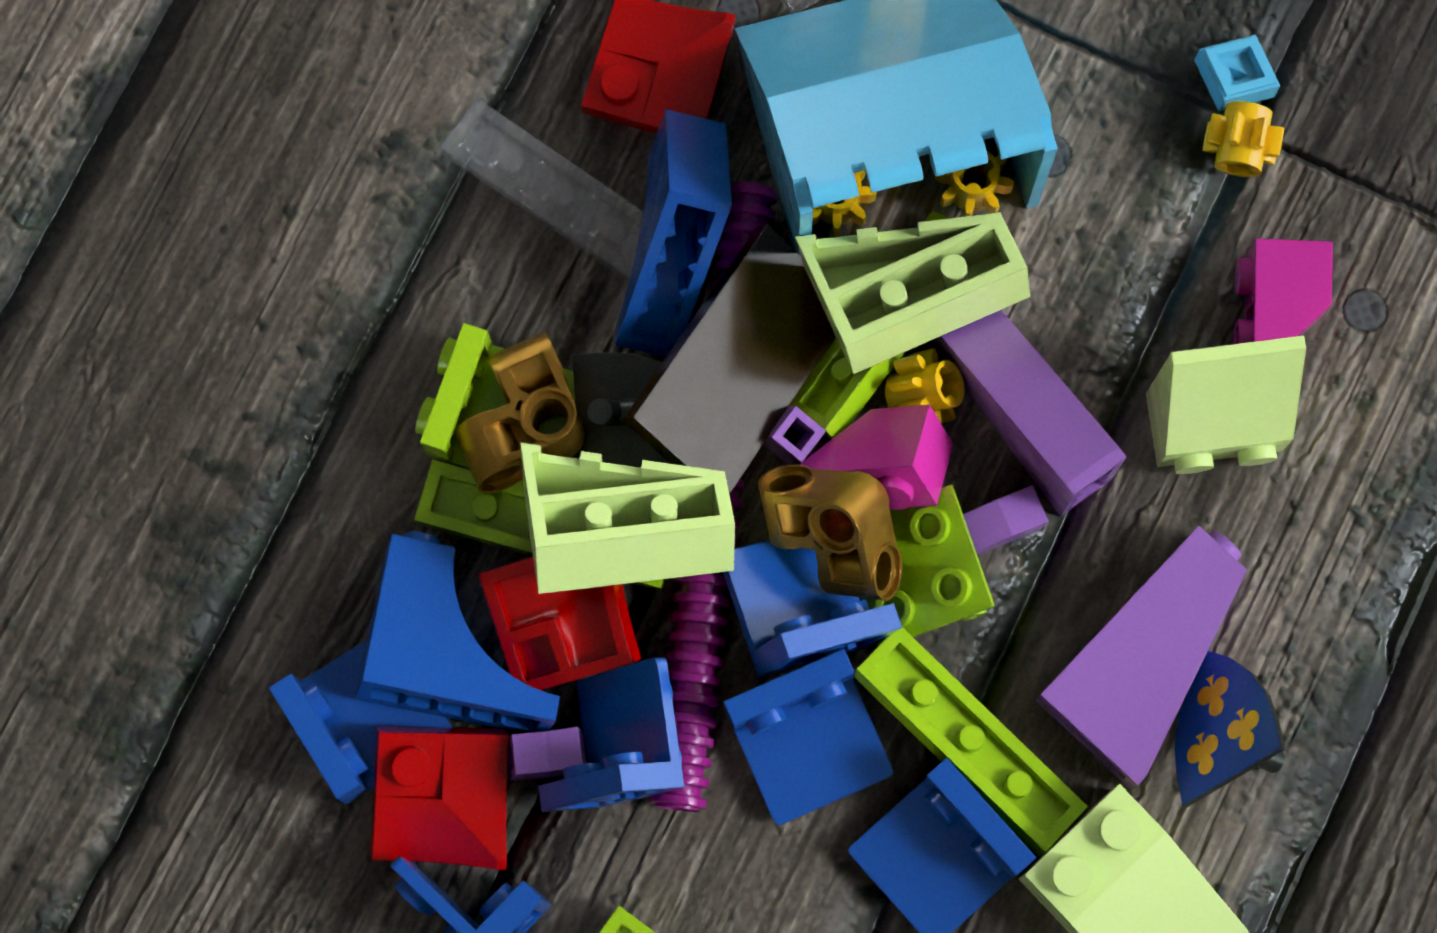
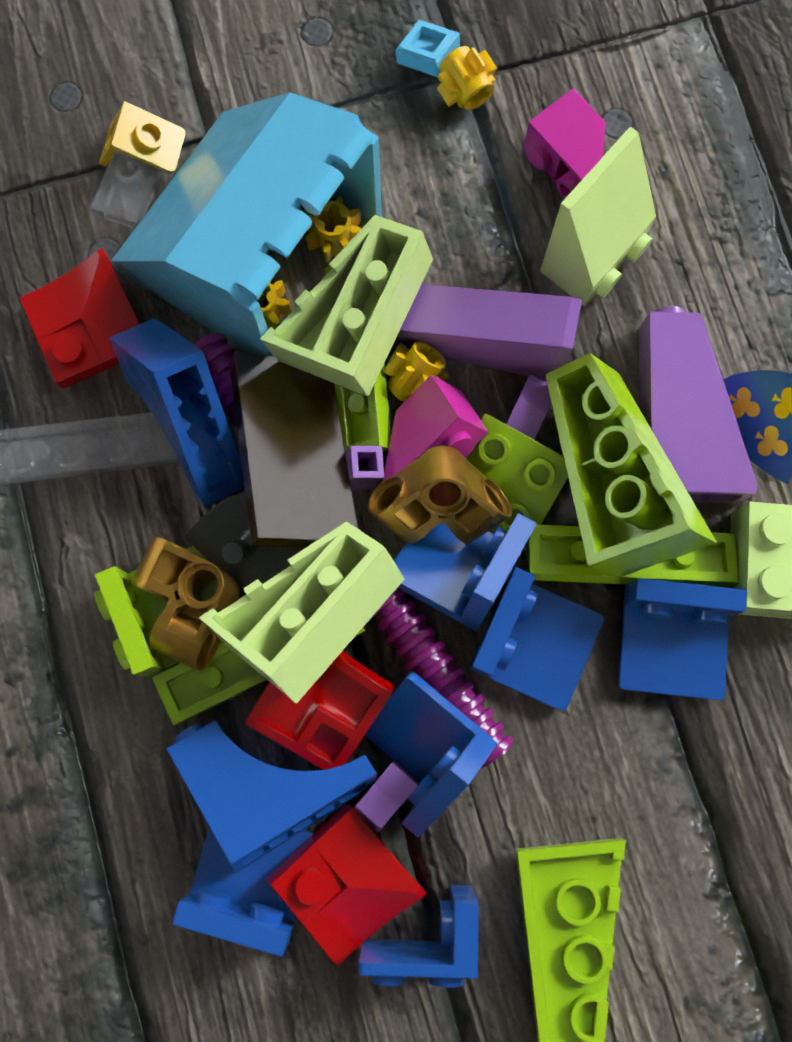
camera: 45 degrees left, 0 degrees up
none -> lime wedge [545,353,717,578]

